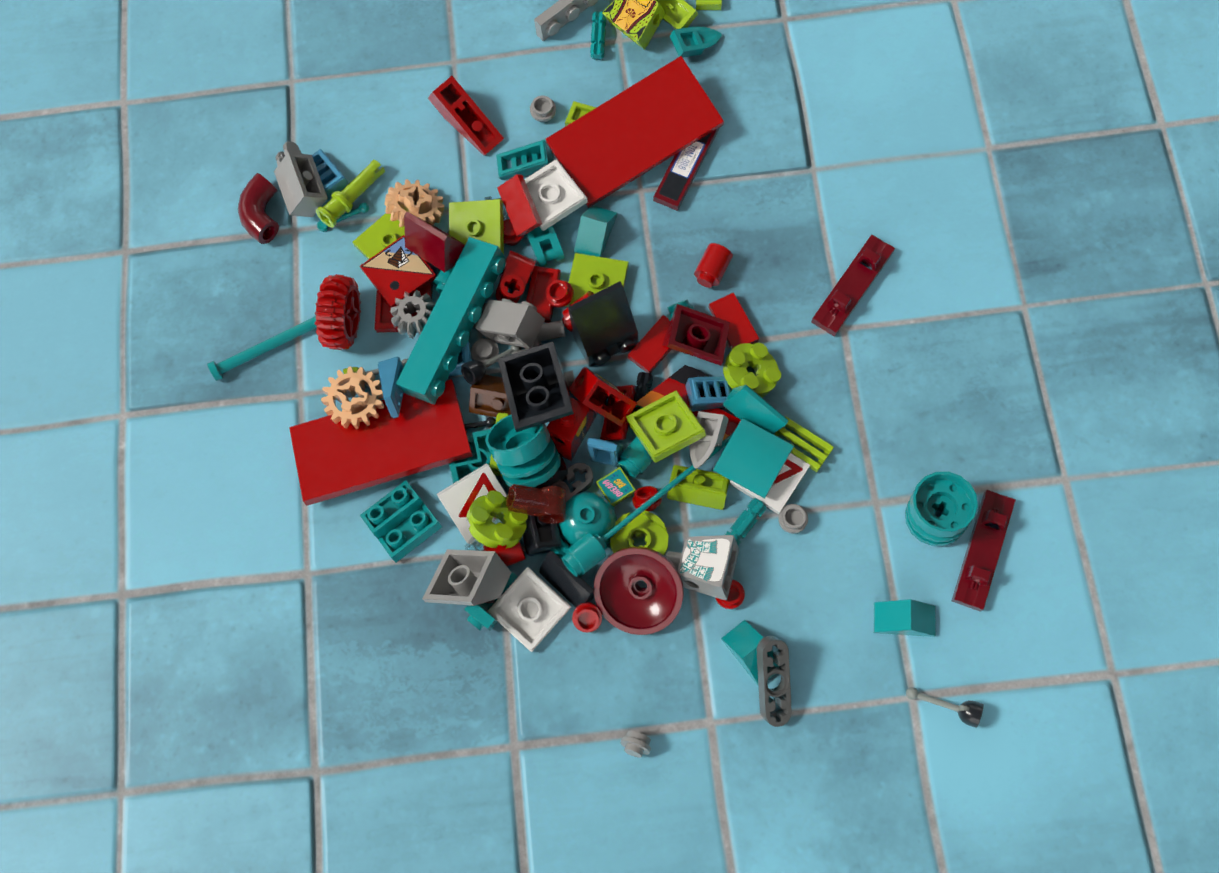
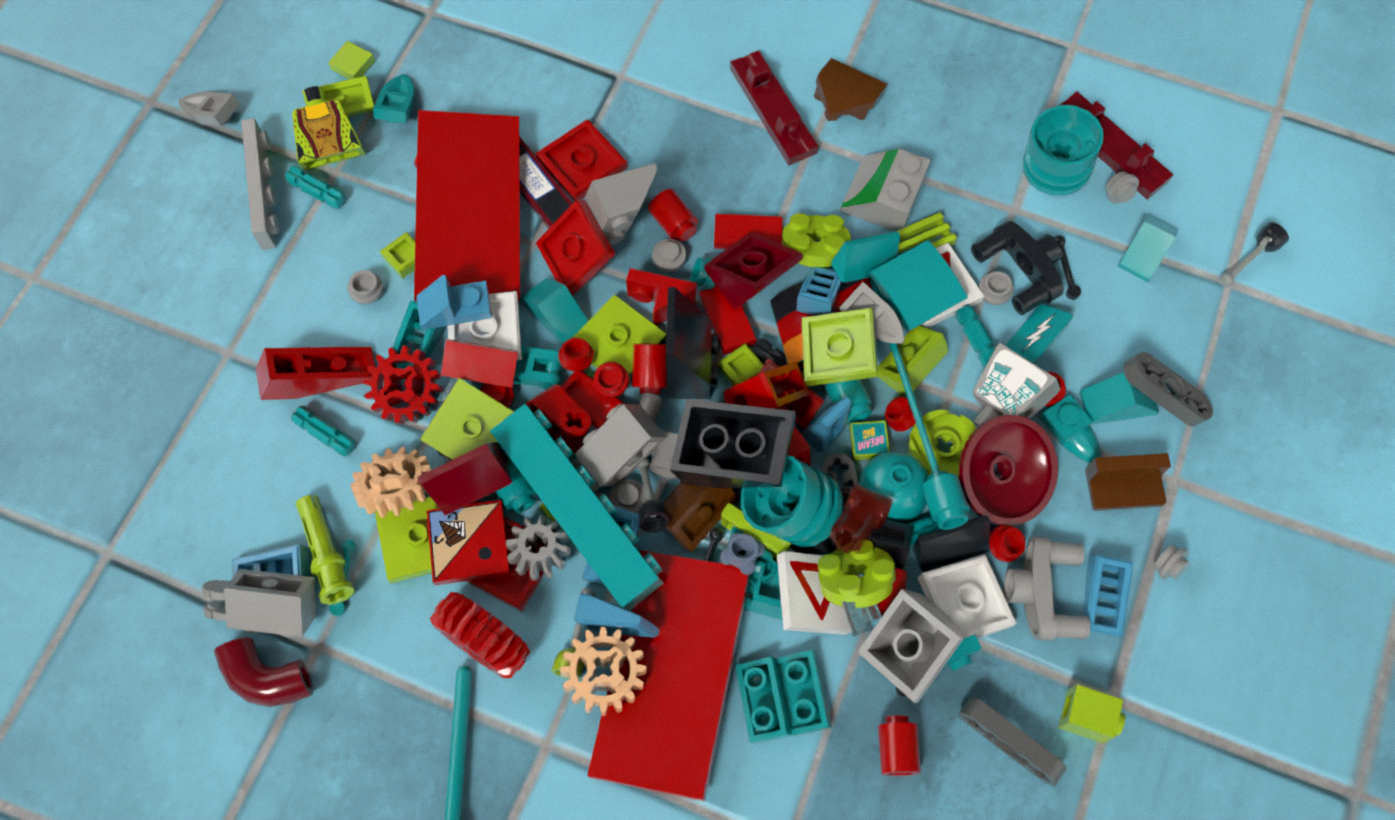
camera: 70 degrees left, 5 degrees down
none -> teal axle [291,405,356,457]
none -> red gear [363,346,444,425]
none -> dark azure slope [417,275,492,330]
none -> red tile [535,119,628,202]
none -> red tile [535,199,615,297]
none -> red plate [558,338,594,371]
none -> light grey slope [584,163,657,245]
none -> red slope [626,268,697,326]
none -> light grey plate [652,239,686,272]
none -> lime tile [718,344,764,386]
none -> sand blue plate [720,532,764,575]
none -> reddish brown slope [814,58,888,121]
none -> light grey slope [840,149,931,231]
none -> red brick [878,715,921,776]
none -> dark grey beam [959,697,1067,786]
none -> black connector [971,221,1063,315]
none -> light grey connector [1004,536,1090,641]
none -> teal slope [1005,304,1074,364]
none -> teal plate [1039,395,1101,463]
none -> black hinge [1054,235,1081,300]
none -> lime brick [1058,684,1126,744]
none -> dark azure slope [1084,555,1134,637]
none -> reddish brown panel [1085,453,1171,511]
none -> light grey plate [1105,172,1139,204]

